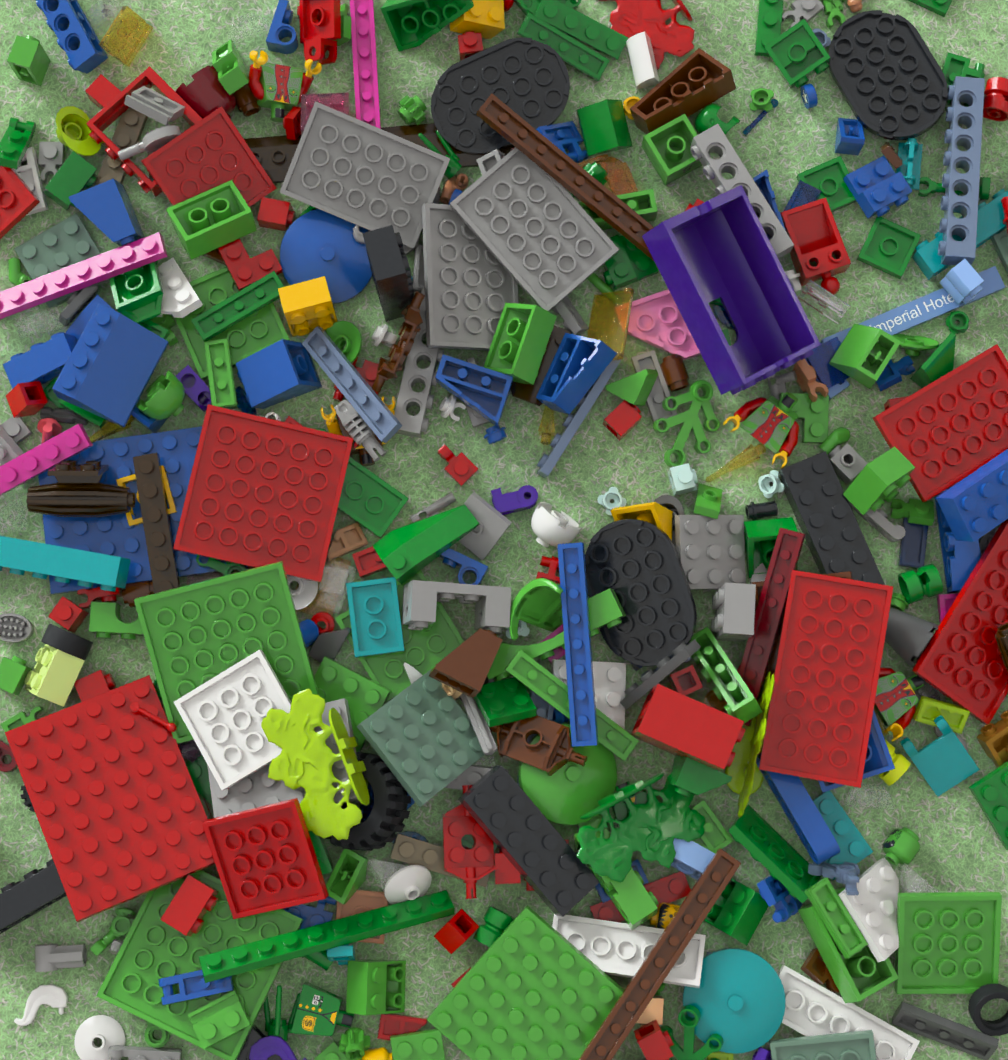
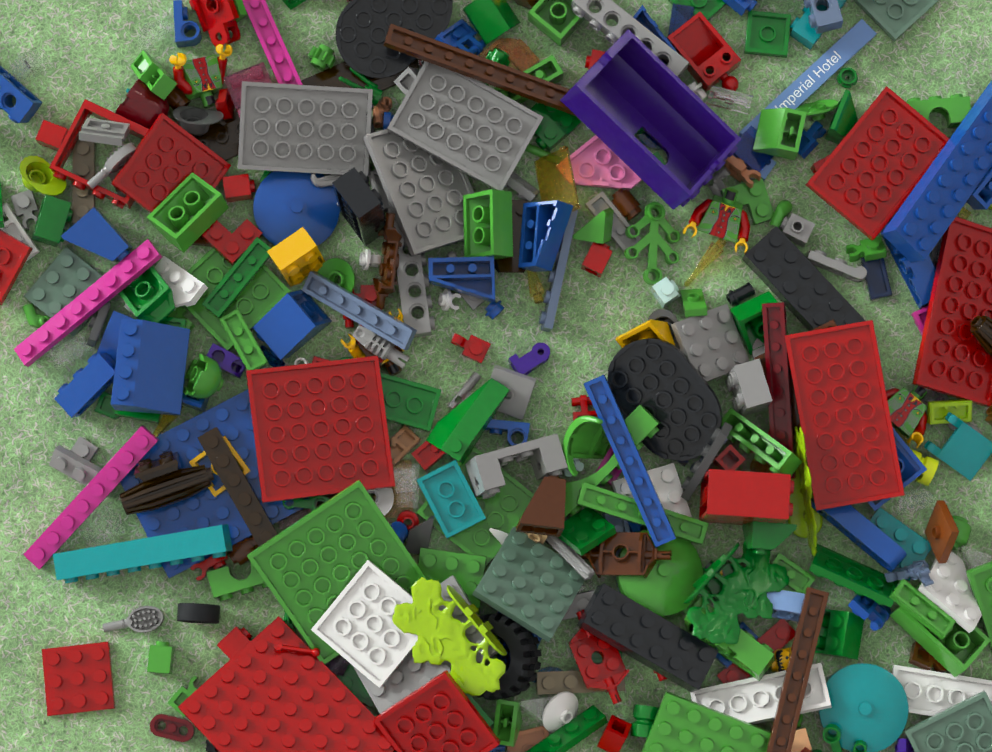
camera: 20 degrees left, 0 degrees up
red brick [6,381,48,418] -> none
yellowish green slope [25,644,84,707] -> none
coral plate [37,418,62,443] -> none
dark grey axle [40,407,88,425] -> none
red brick [48,596,89,633] -> none
clear yellow plate [99,6,153,66] -> none
red brick [494,849,521,884] -> none
white cylinder [531,502,581,548] -> none
light aqua plate [597,487,627,516] -> none
light aqua plate [758,470,785,498] -> none
bright green brick [843,446,915,515] -> none
dark grey cone [885,607,939,668] -> none
bright green plate [890,593,909,612] -> none
green wheel [898,564,943,604] -> none
light blue brick [940,259,984,305] -> none
none -> dark grey piece [173,106,224,136]
none -> dark orange plate [924,500,959,563]

